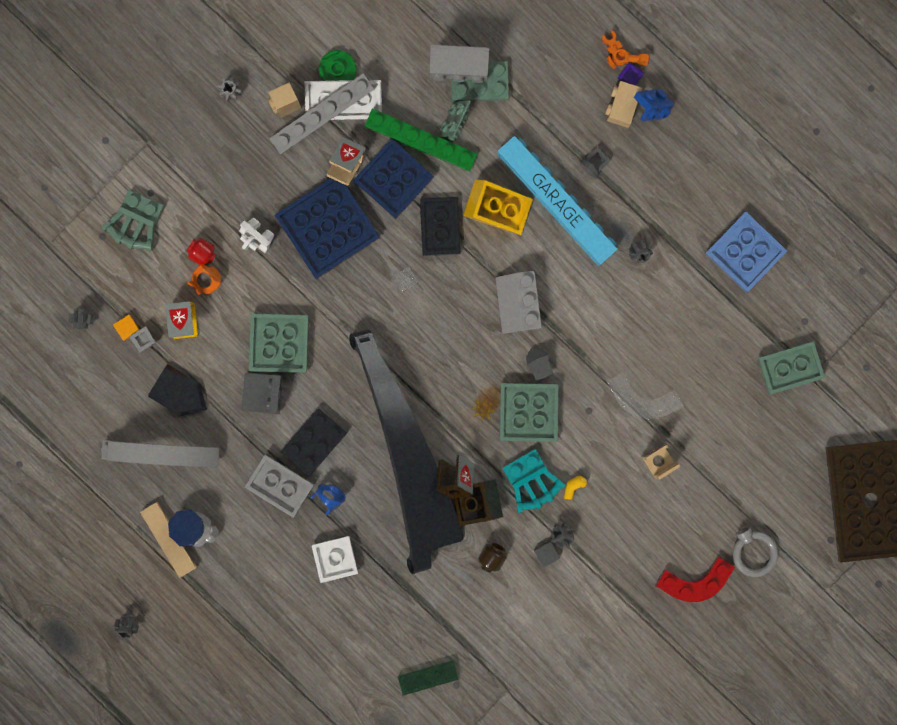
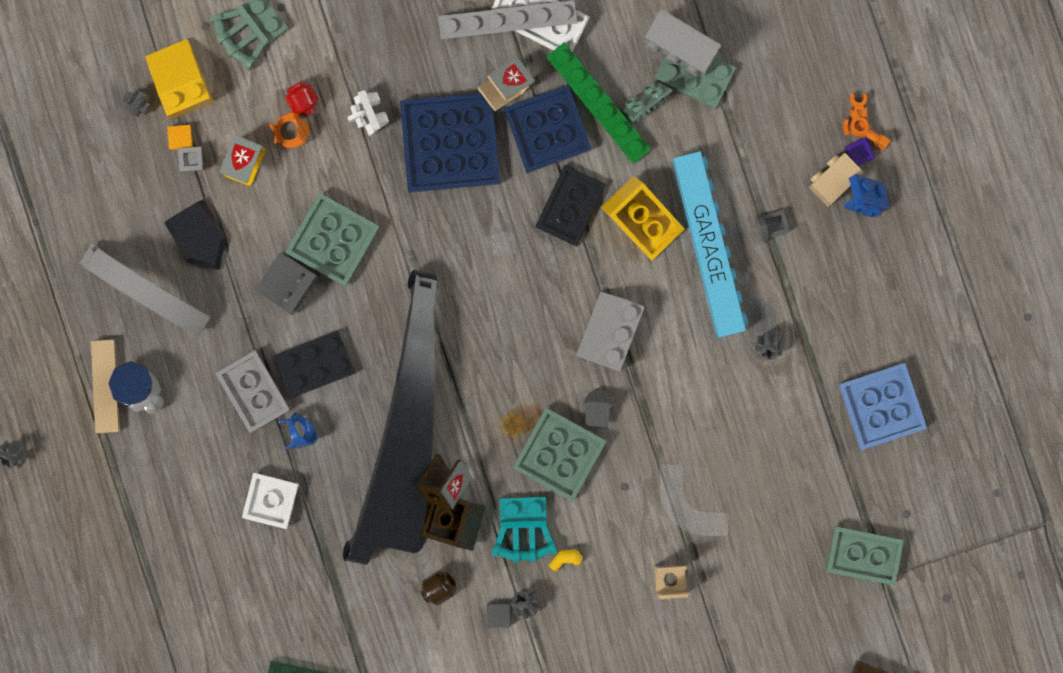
camera: 25 degrees right, 0 degrees up
none -> yellow slope [145,39,214,120]

